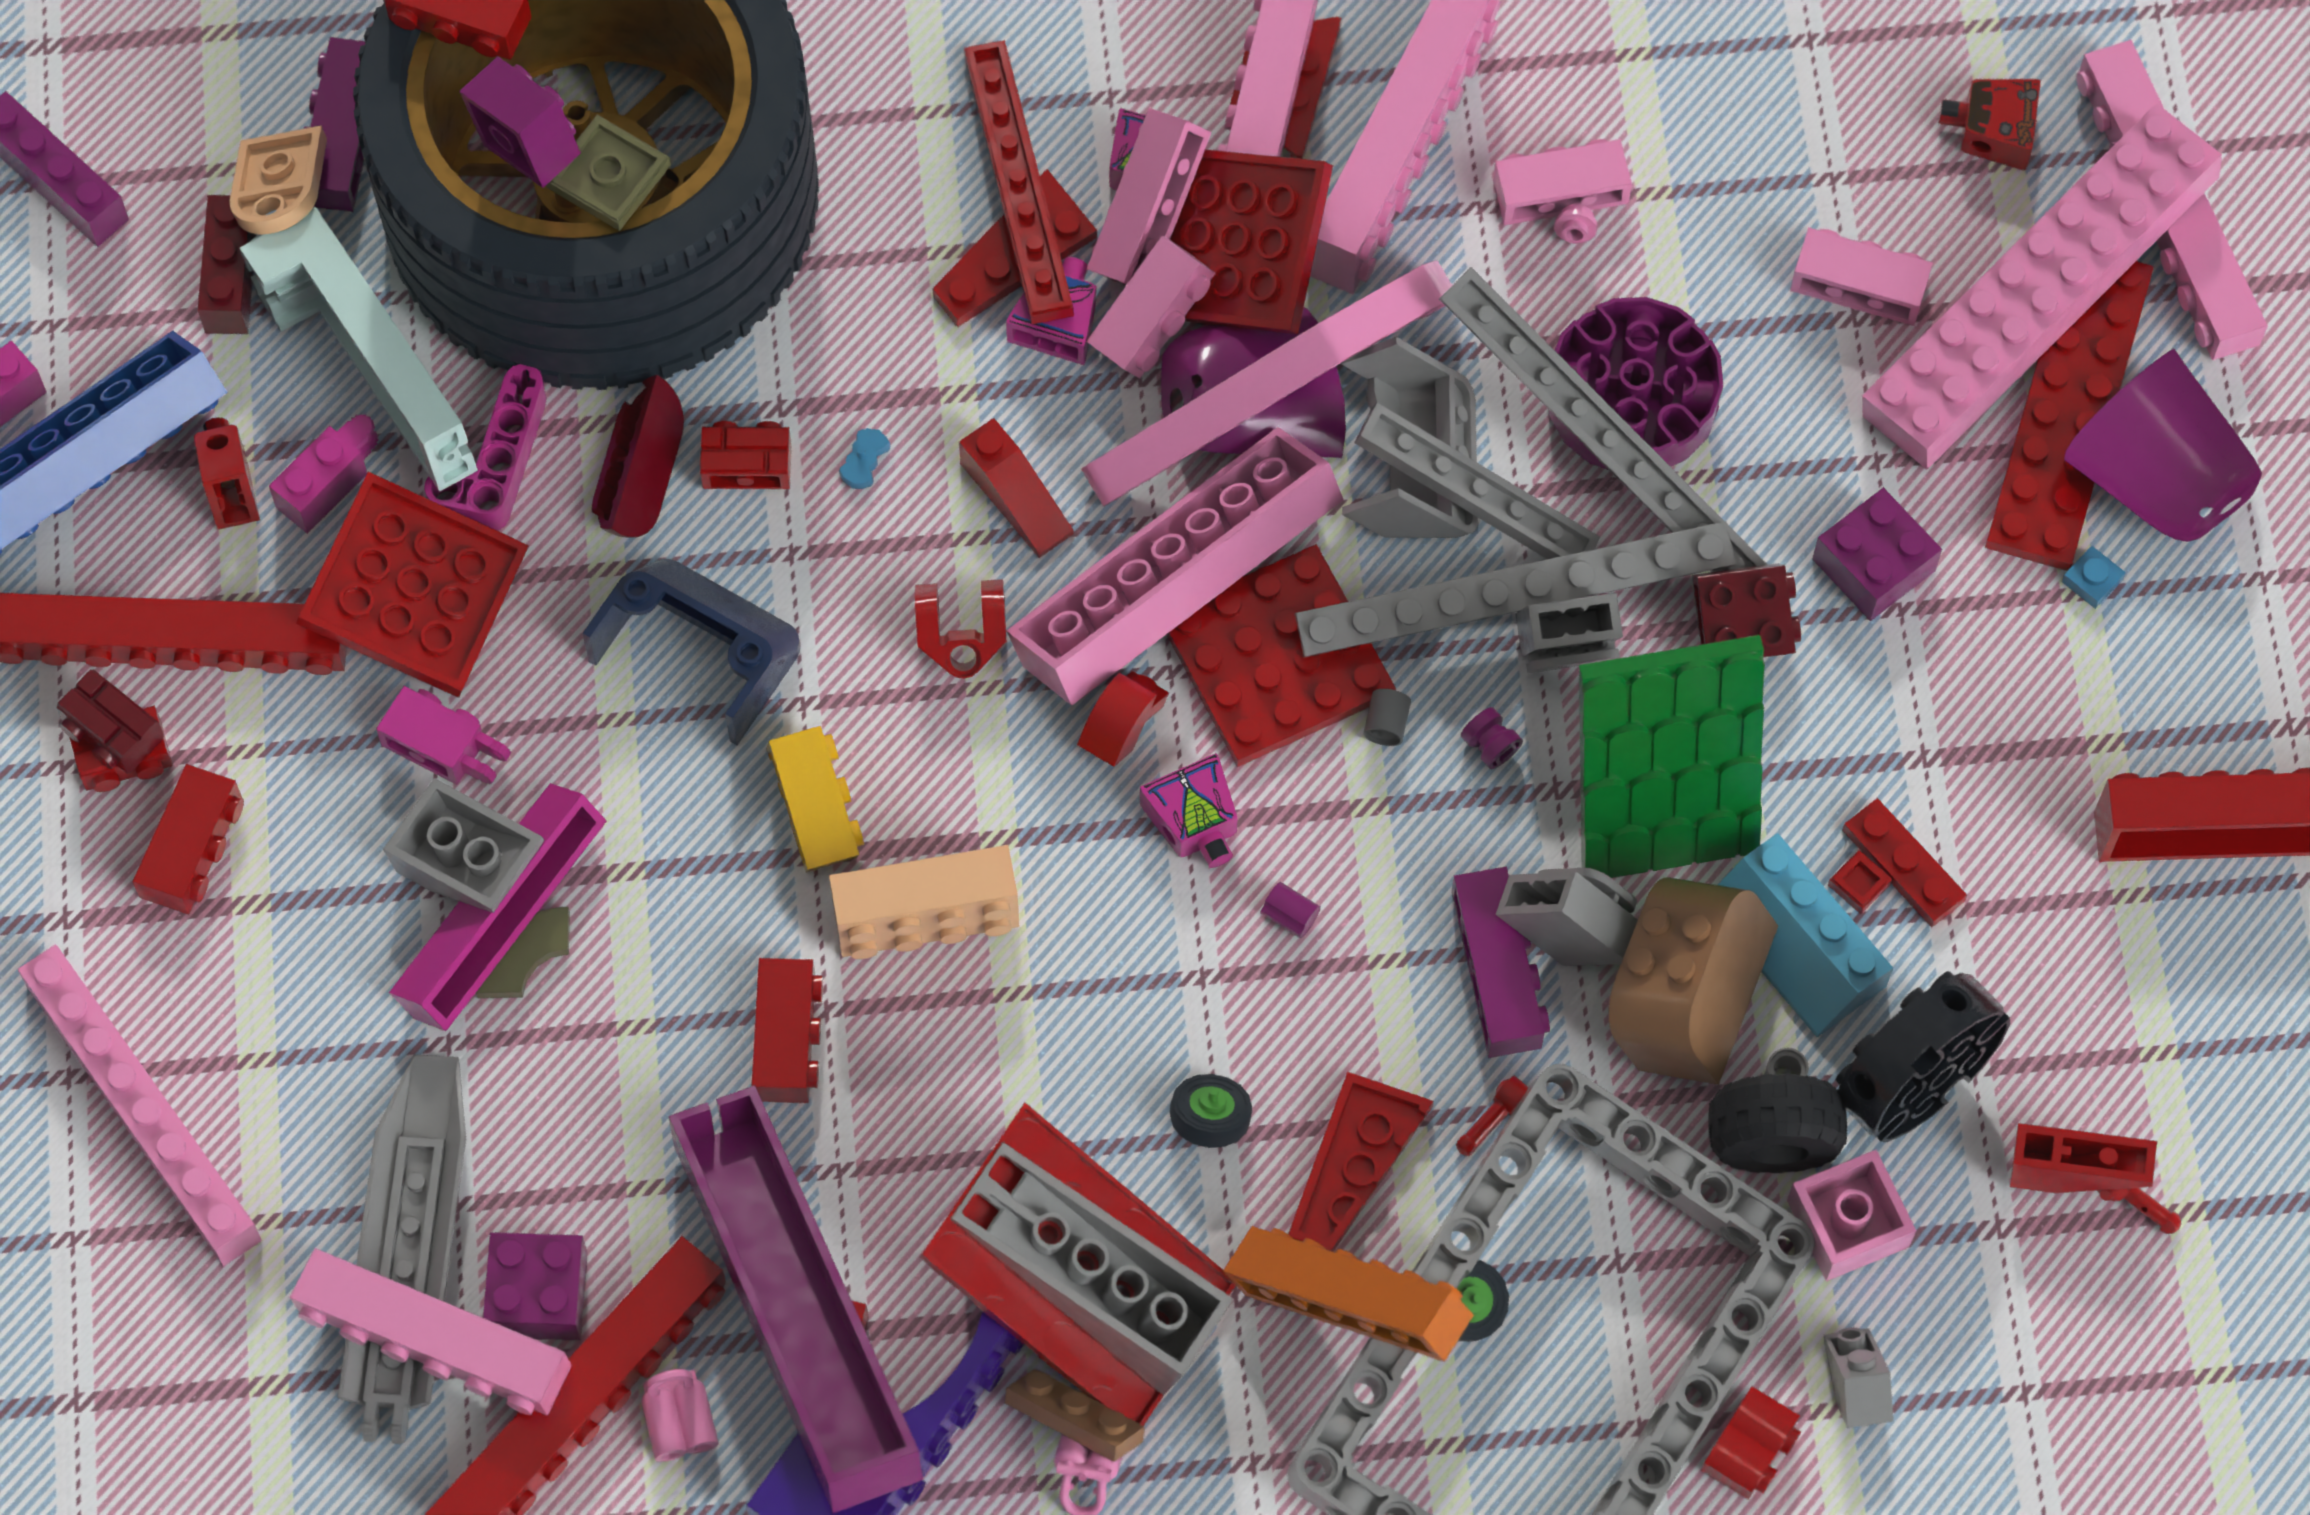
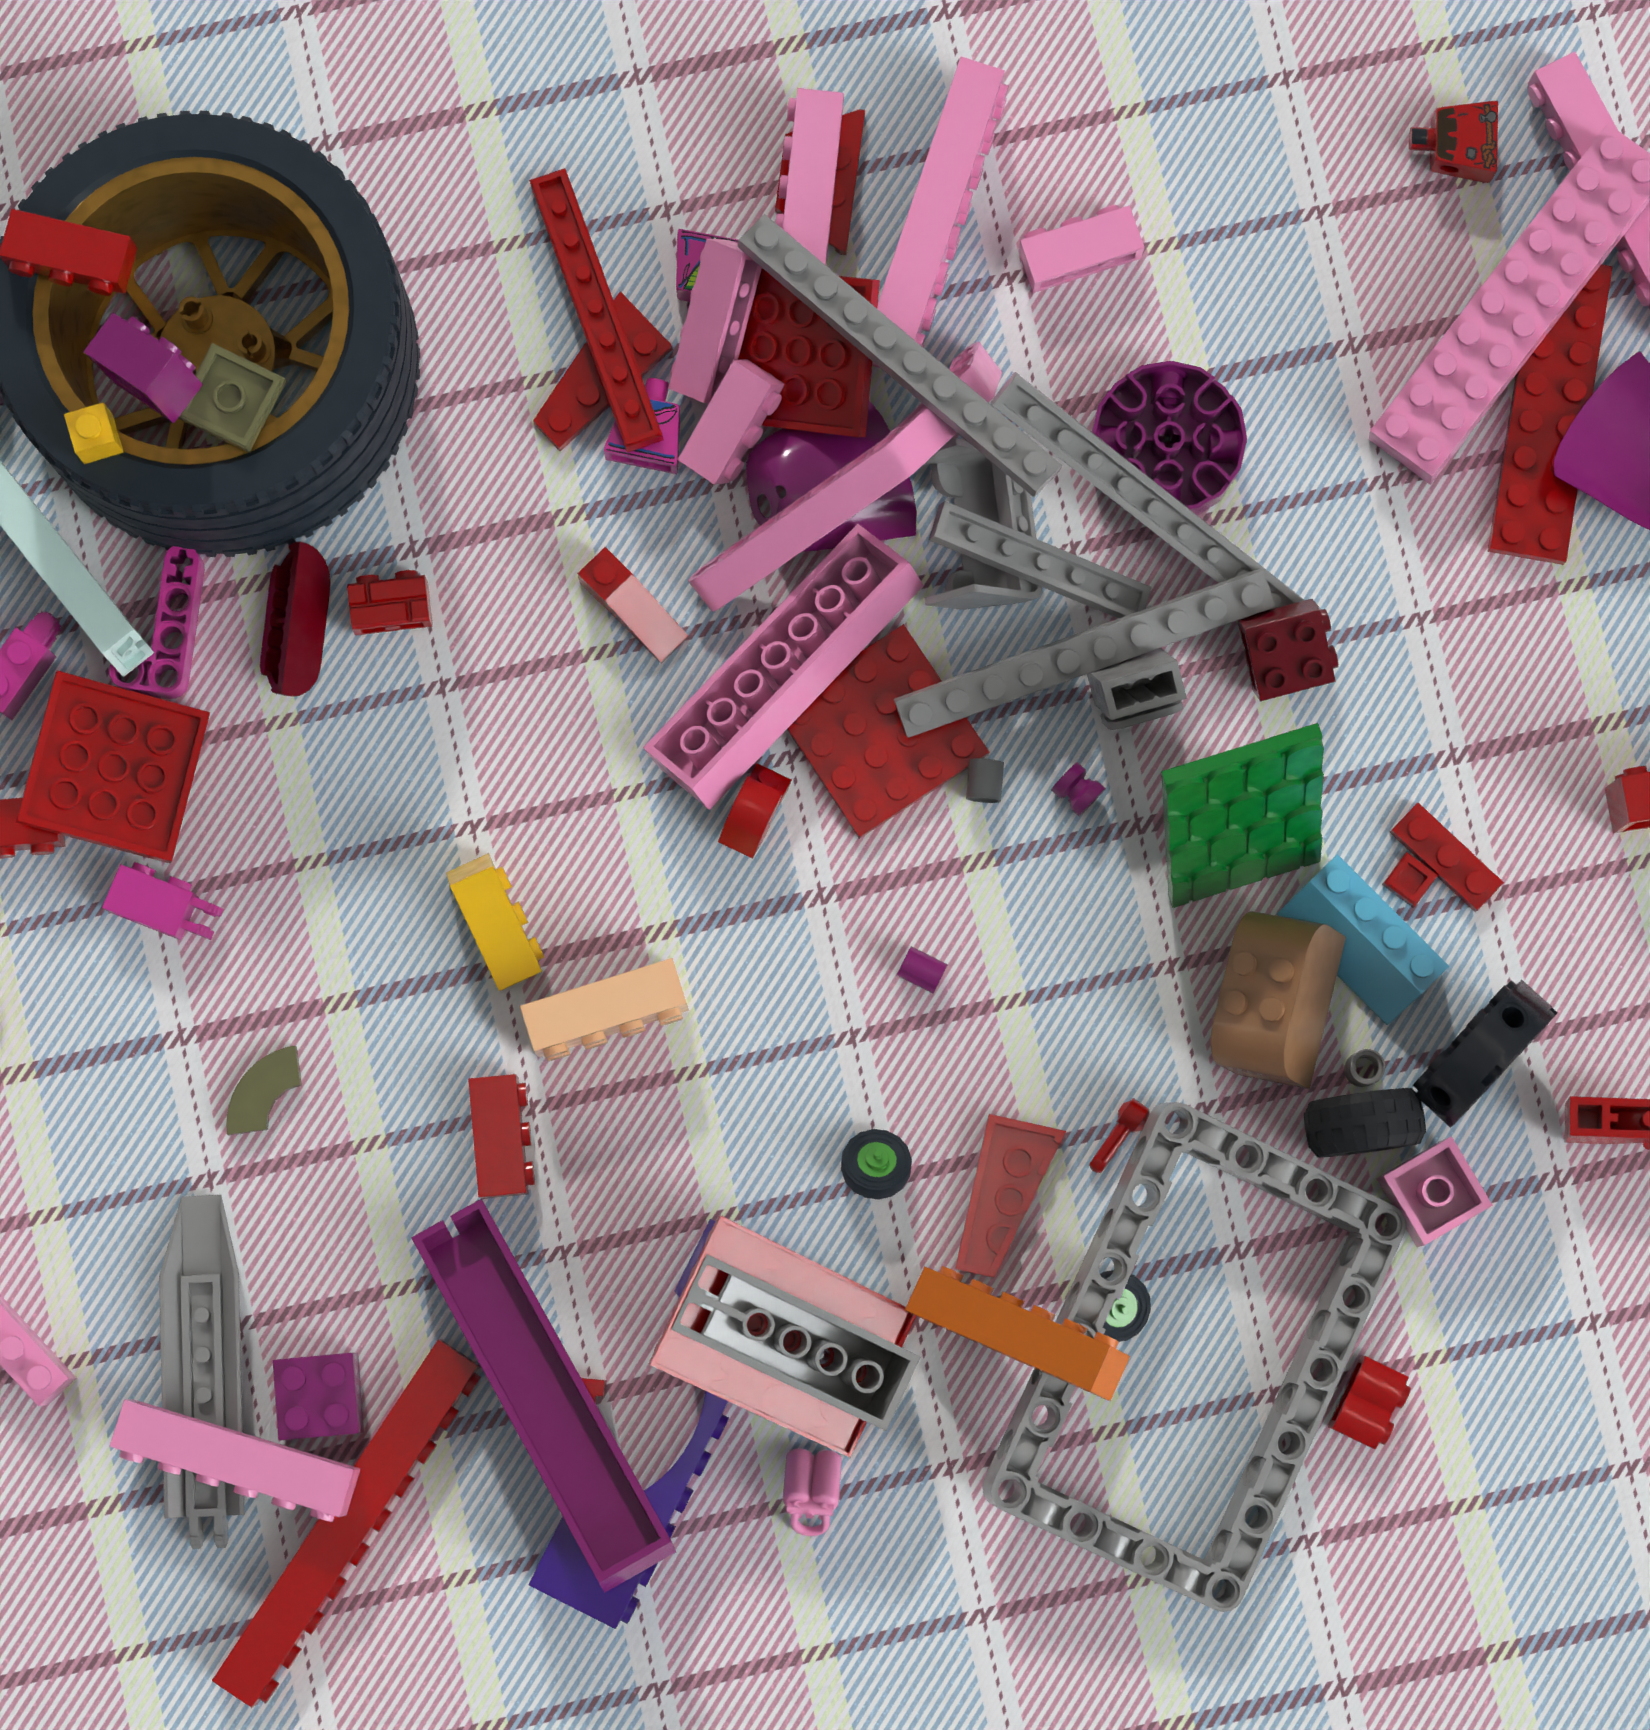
camera: 10 degrees left, 15 degrees up
light grey slope [383,778,545,913] -> none
dark pink brick [389,783,607,1031] -> none
dark blue windscreen [582,559,800,746] -> none
bright pink piece [641,1369,719,1462] -> none
dark azure piece [839,428,890,489] -> none
red piece [915,579,1006,679] -> none
medium nougat plate [1005,1368,1145,1462] -> none
dark pink torso [1140,753,1238,868] -> none
magenta brick [1451,866,1550,1058] -> none
light grey brick [1496,868,1638,966] -> none
bright pink plate [1554,204,1597,244] -> none
bright pink brick [1790,227,1933,326] -> none
magenta brick [1812,487,1942,621] -> none
light grey slope [1824,1328,1893,1428] -> none
dark azure plate [2061,546,2126,609] -> none
none -> yellow brick [64,402,124,464]
none -> light grey plate [737,214,1062,498]

